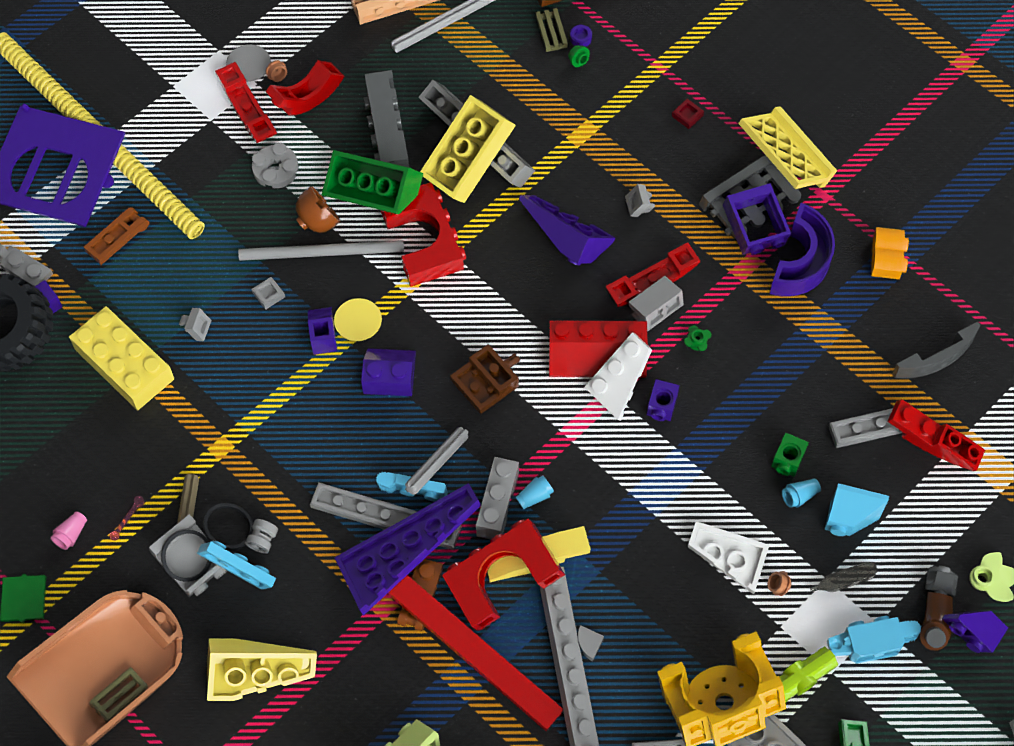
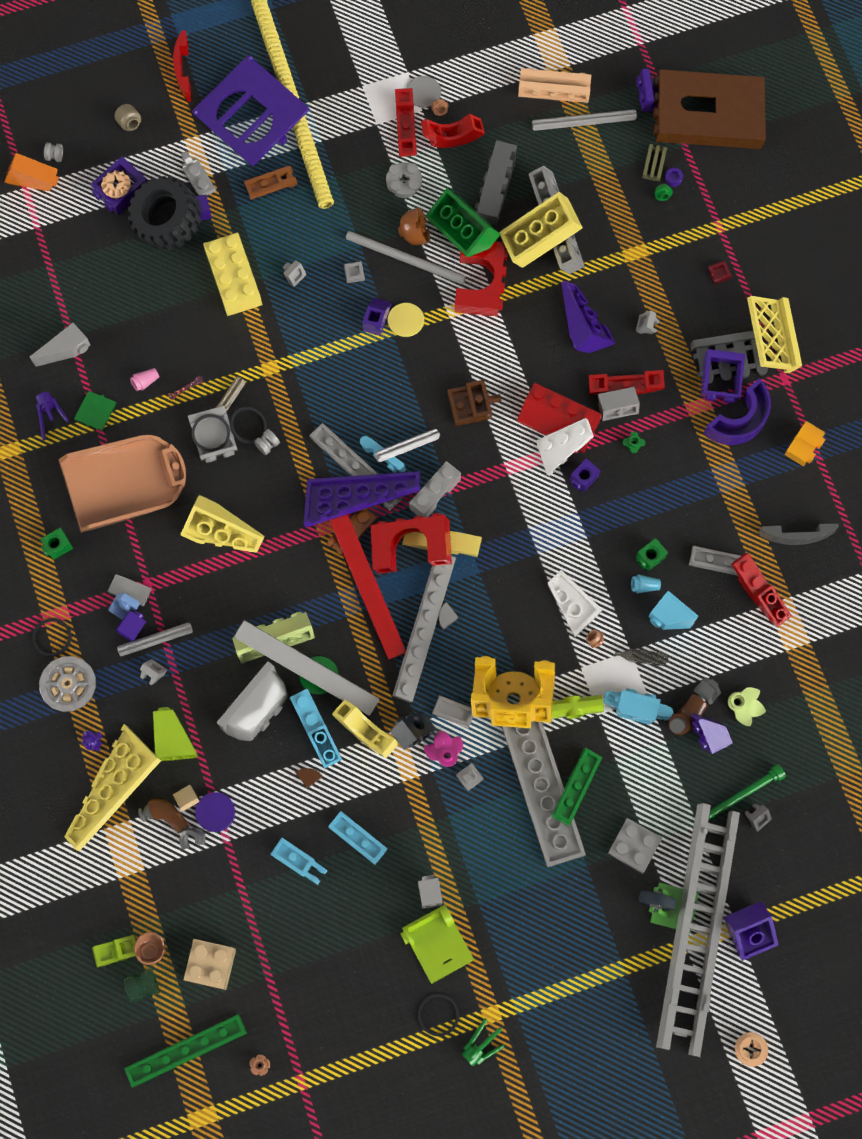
camera: 25 degrees right, 10 degrees up
olive tile [89,667,148,723] -> none
medium azure plate [197,541,276,590] -> none
dark purple slope [361,349,416,396] -> none
medium azure cone [515,475,554,509] -> none

